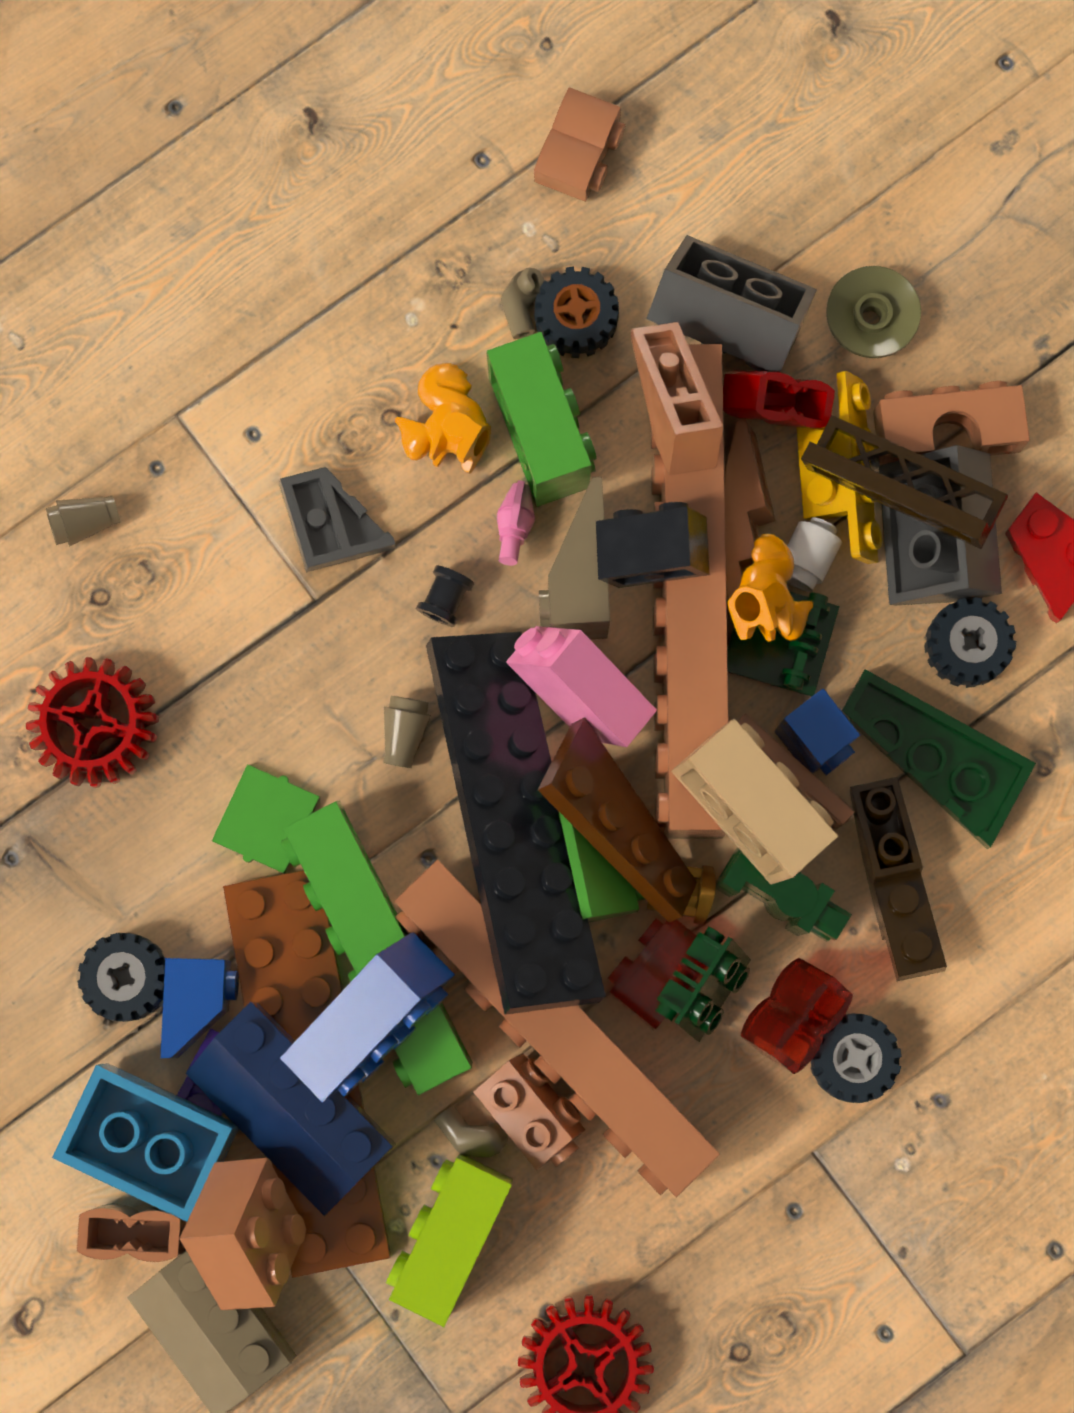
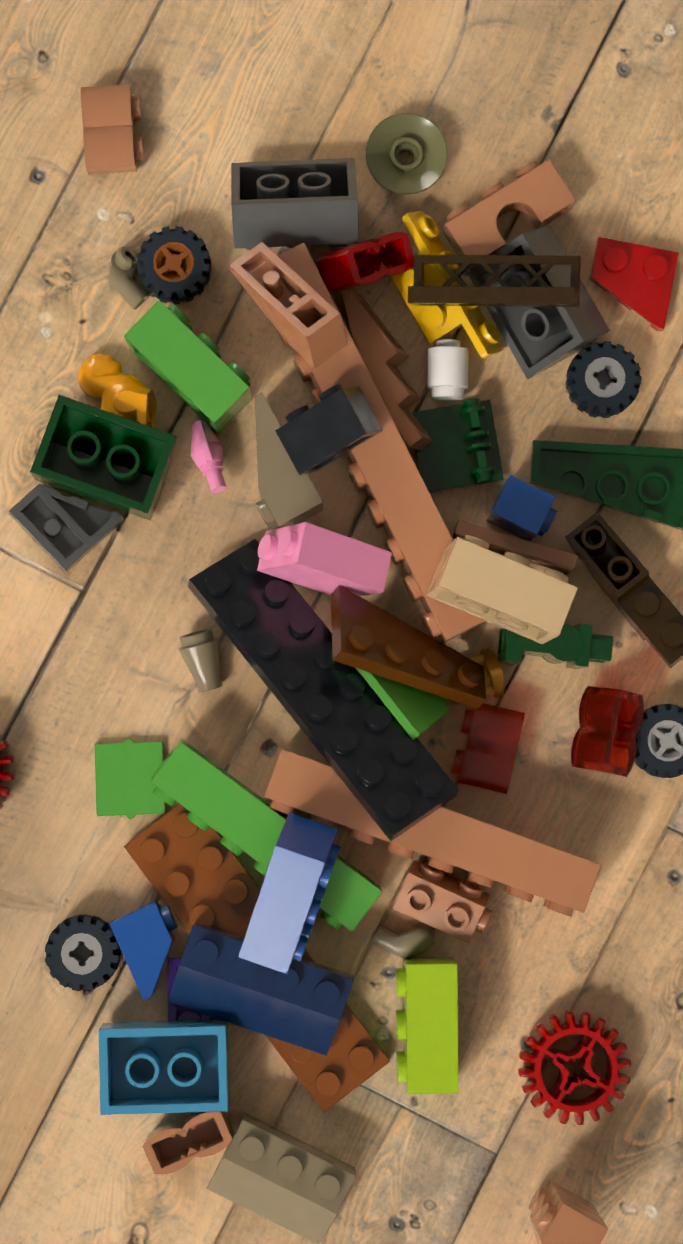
camera: 35 degrees left, 5 degrees up
nougat brick [179,1158,306,1310] -> none
black bush [416,565,474,627] -> none
dark green hinge [655,926,751,1042] -> none
light orange animal [727,534,813,642] -> none
none -> dark green slope [30,395,177,521]

